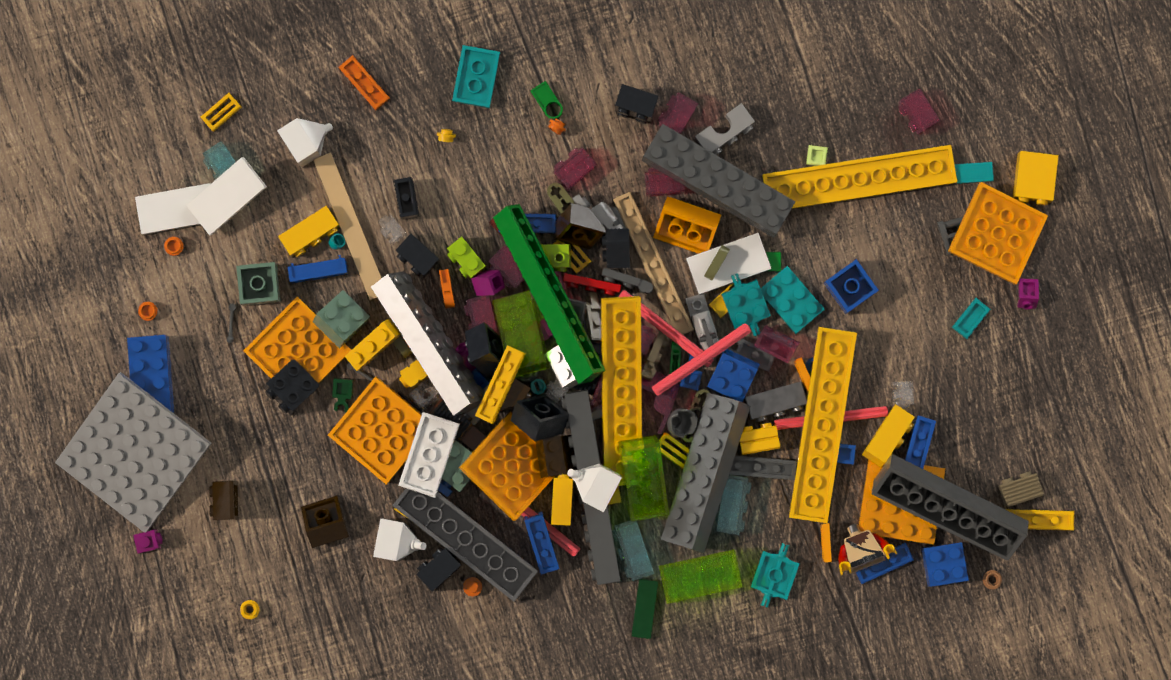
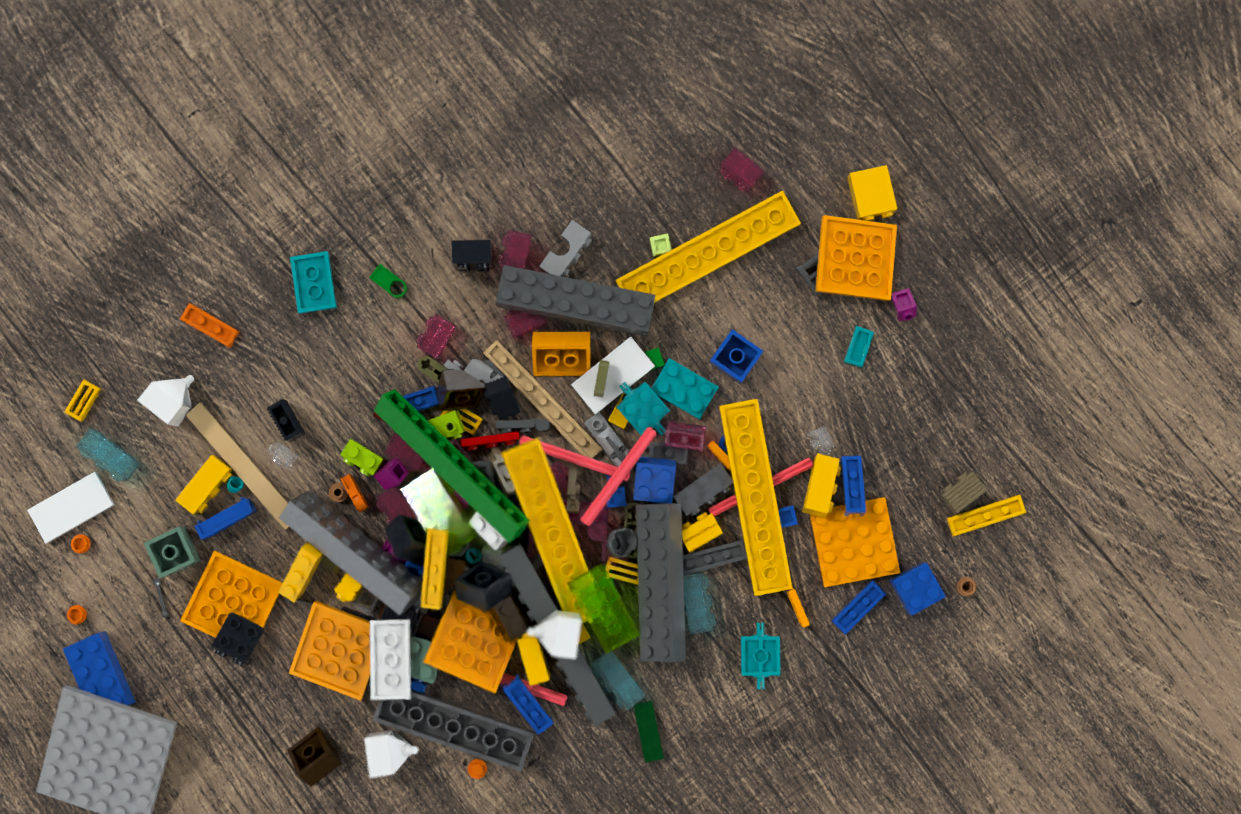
camera: 20 degrees left, 0 degrees up
white tile [186,157,267,235] -> none
dark brown slope [209,480,239,520] -> none
sand green brick [312,290,370,349] -> none
dark green plate [332,378,354,412] -> none
black brick [396,233,440,277] -> none
black brick [416,548,462,592] -> none
yellow plate [437,129,456,142] -> none
orange plate [548,119,566,135] -> none
clear neon green brick [658,549,743,604] -> none
green piece [669,341,681,374] -> none
torso [838,524,897,575] -> none
dark grey brick [872,454,1029,561] -> none
teal tile [954,162,994,184] -> none
none -> medium nougat plate [329,483,348,502]

